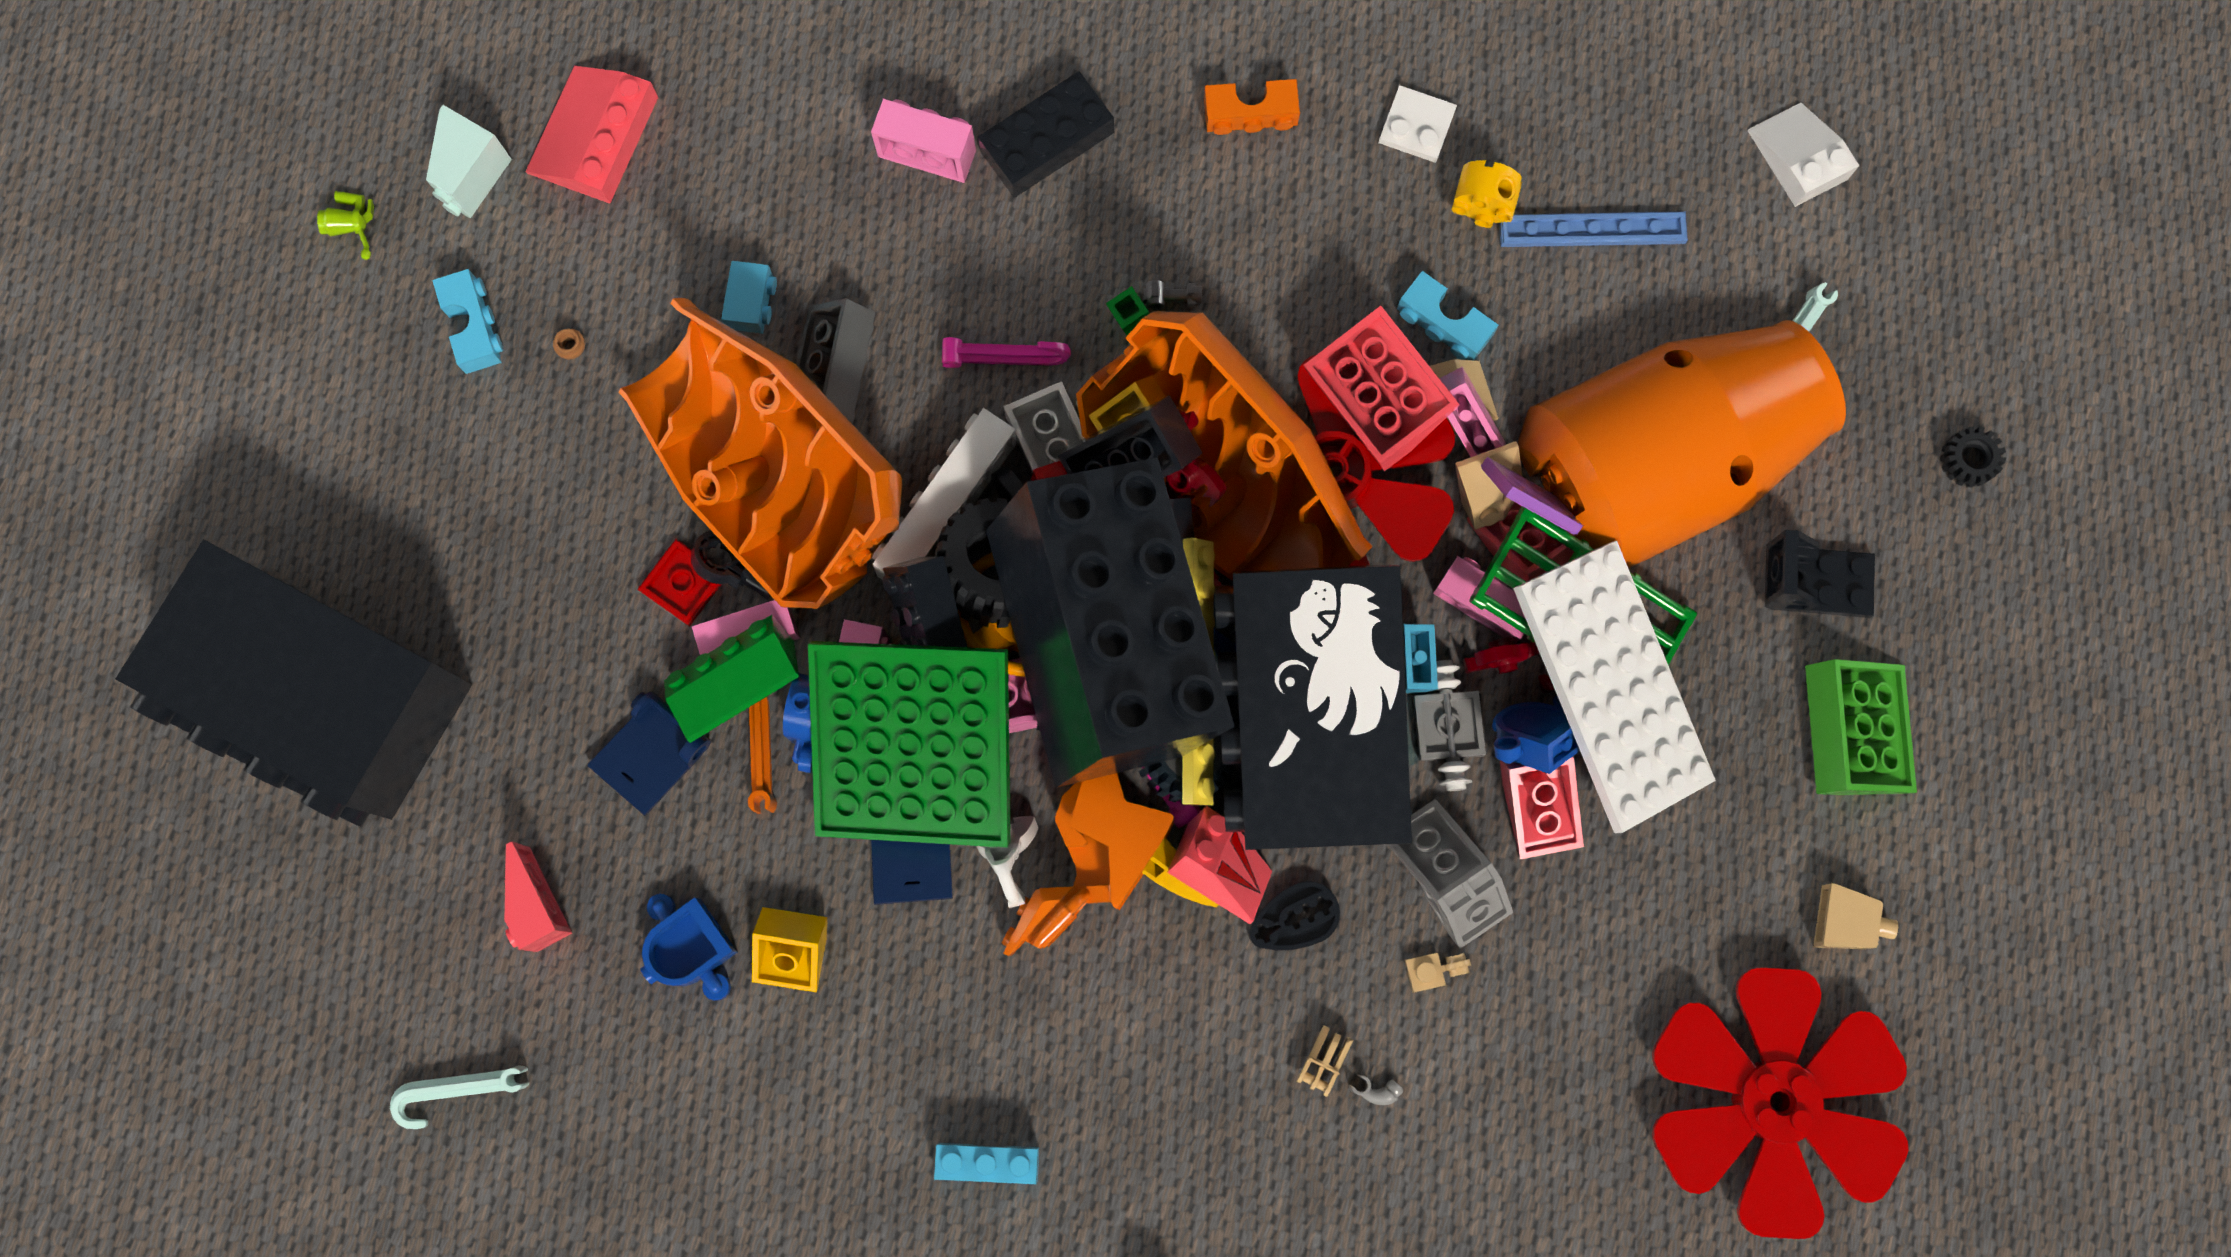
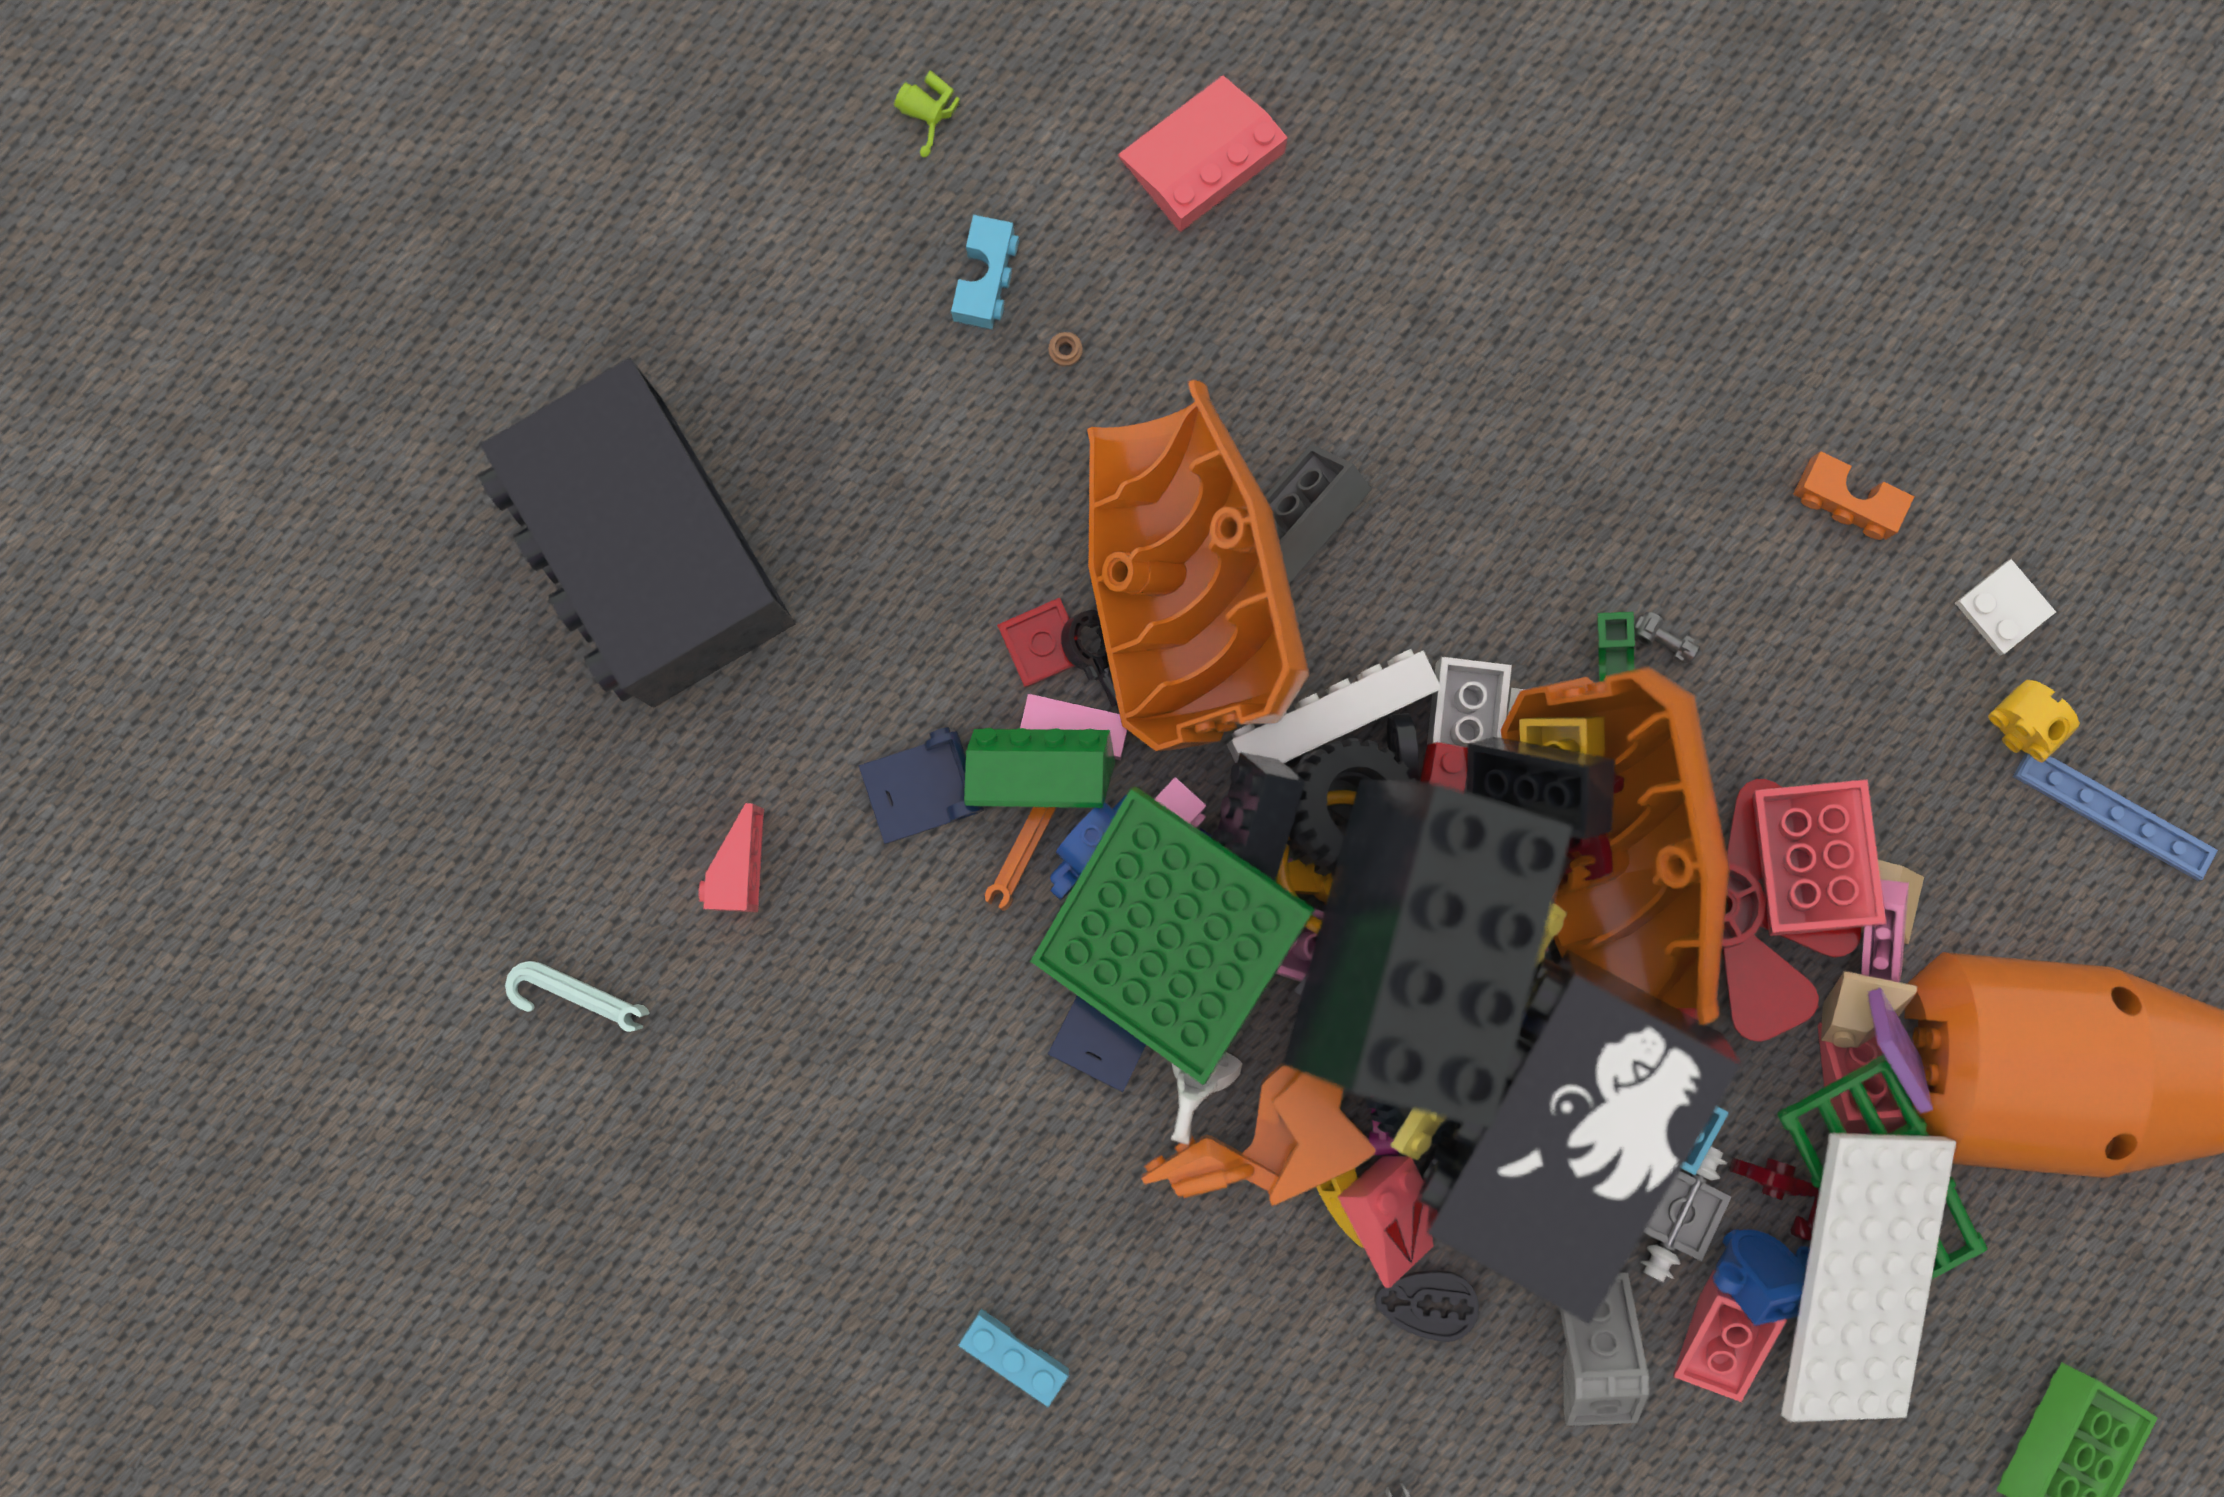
camera: 30 degrees right, 5 degrees up
light aqua slope [426,105,512,218] -> none
blue piece [640,894,738,1001] -> none
medium azure brick [721,261,777,334] -> none
yellow slope [752,907,827,992] -> none
bright pink brick [871,99,976,183] -> none
dark pink piece [942,337,1071,368] -> none
black brick [978,71,1115,198] -> none
tan arm [1296,1025,1353,1097] -> none
medium azure arch [1397,271,1499,360] -> none
tan plate [1404,953,1471,993] -> none
bright pink brick [1433,556,1526,644] -> none
black bracket [1764,530,1875,618] -> none

